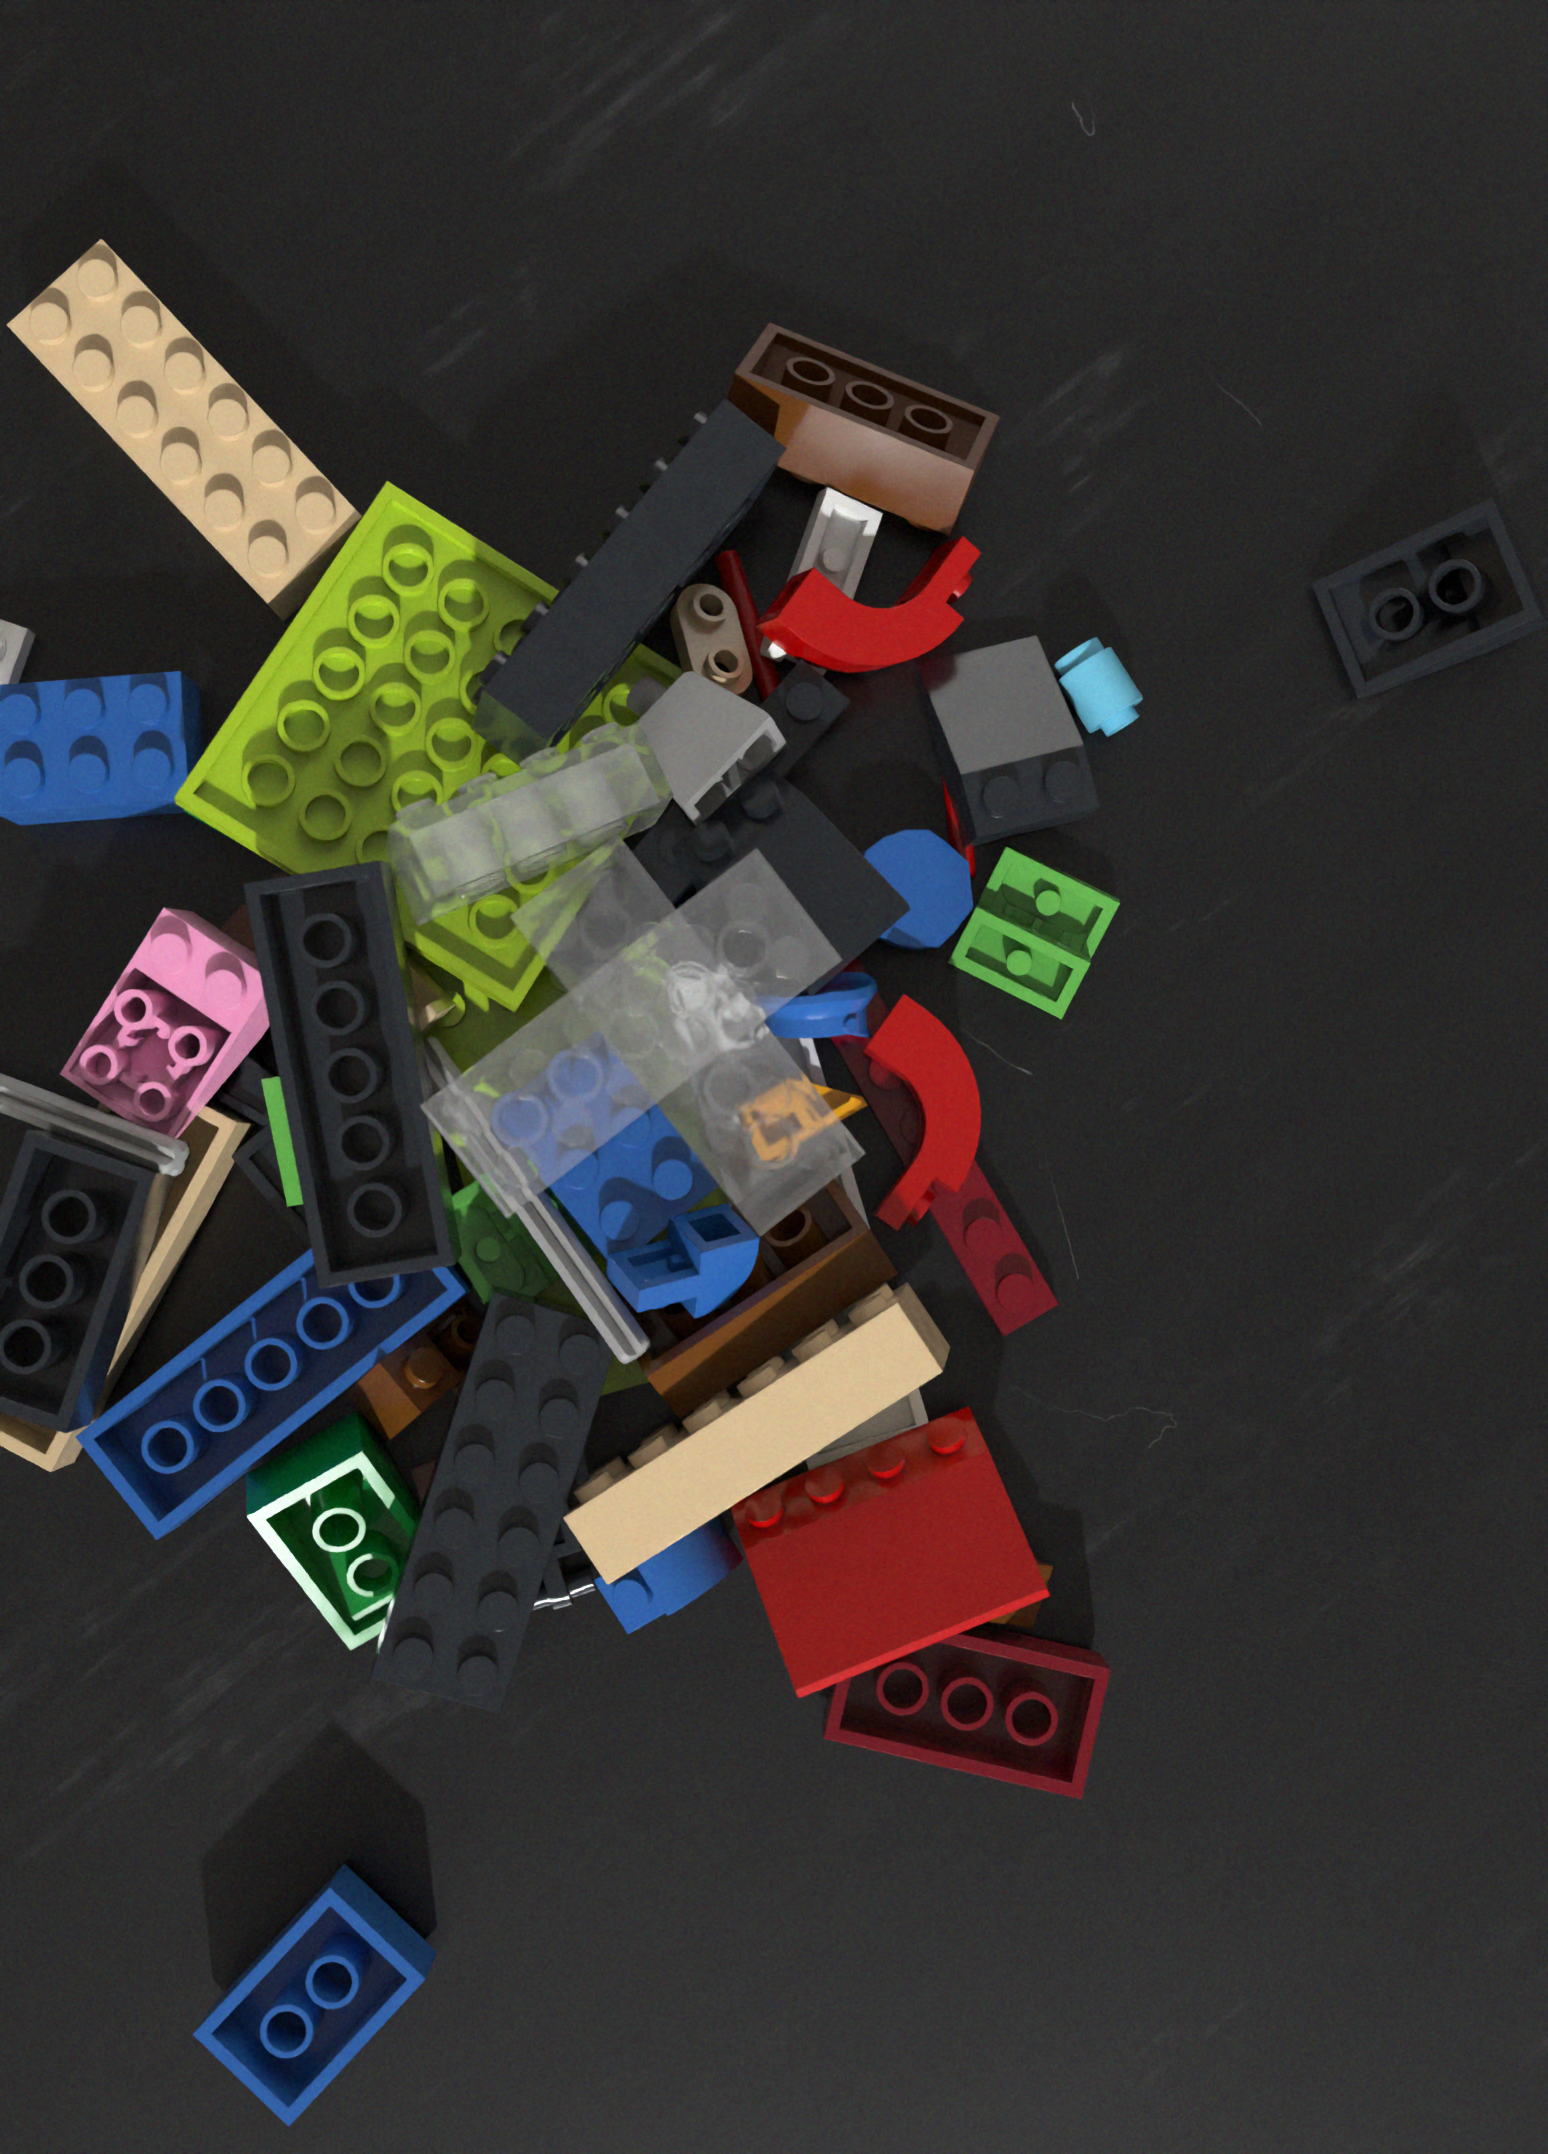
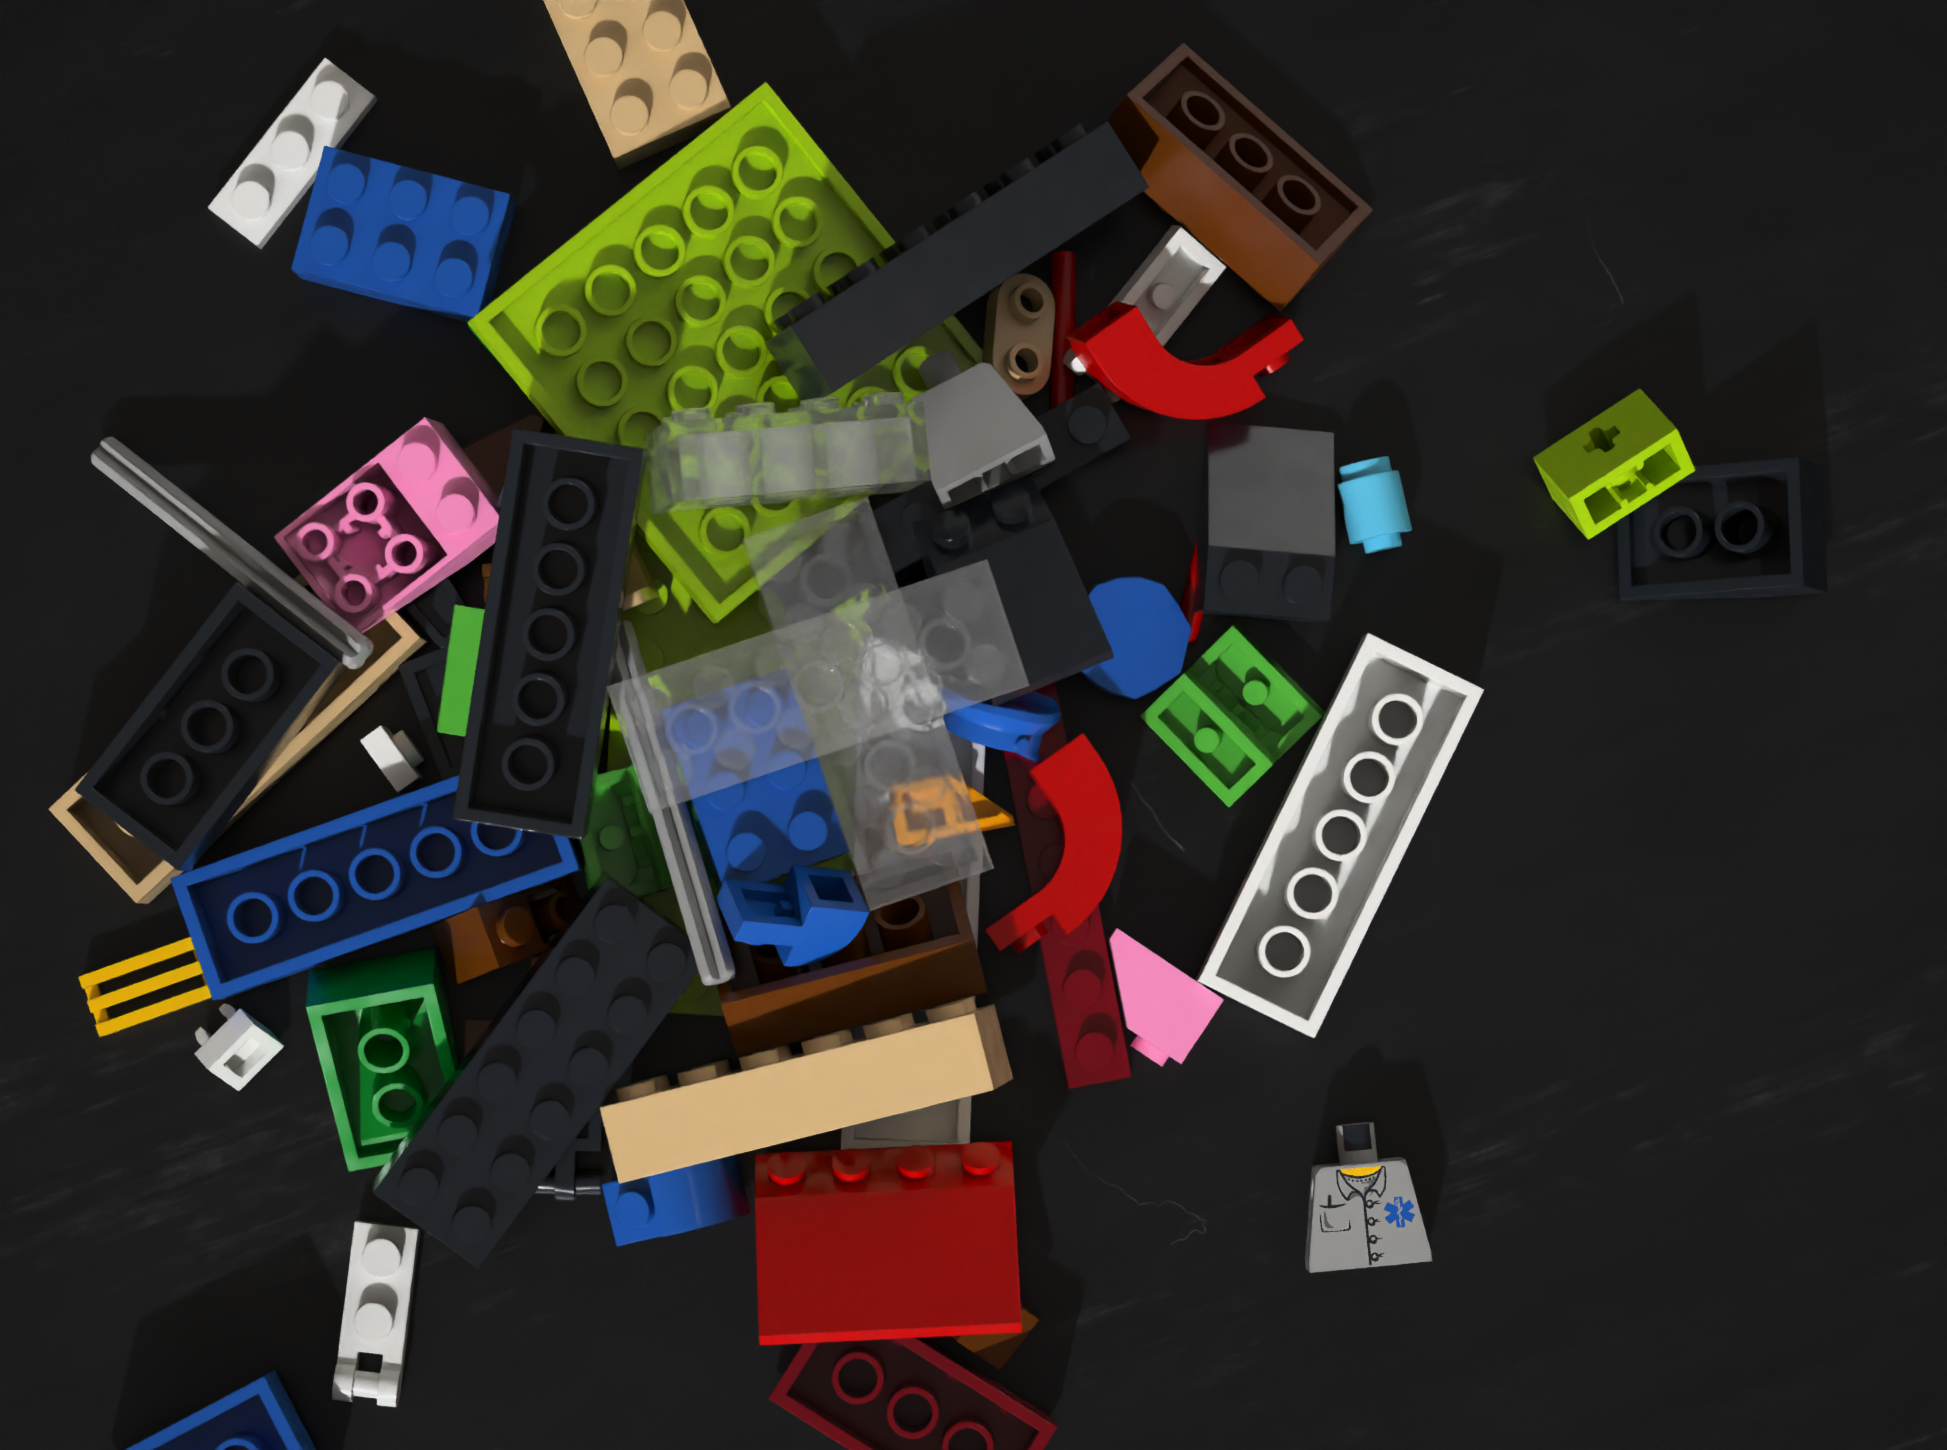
camera: 20 degrees right, 0 degrees up
none -> yellow tile [78,937,212,1037]
none -> white tile [194,1004,284,1091]
none -> white plate [332,1220,421,1408]
none -> white plate [360,726,425,794]
none -> bright pink slope [1108,928,1224,1066]
none -> white brick [1195,633,1484,1038]
none -> light grey torso [1305,1122,1432,1273]
none -> lime brick [1533,388,1696,540]

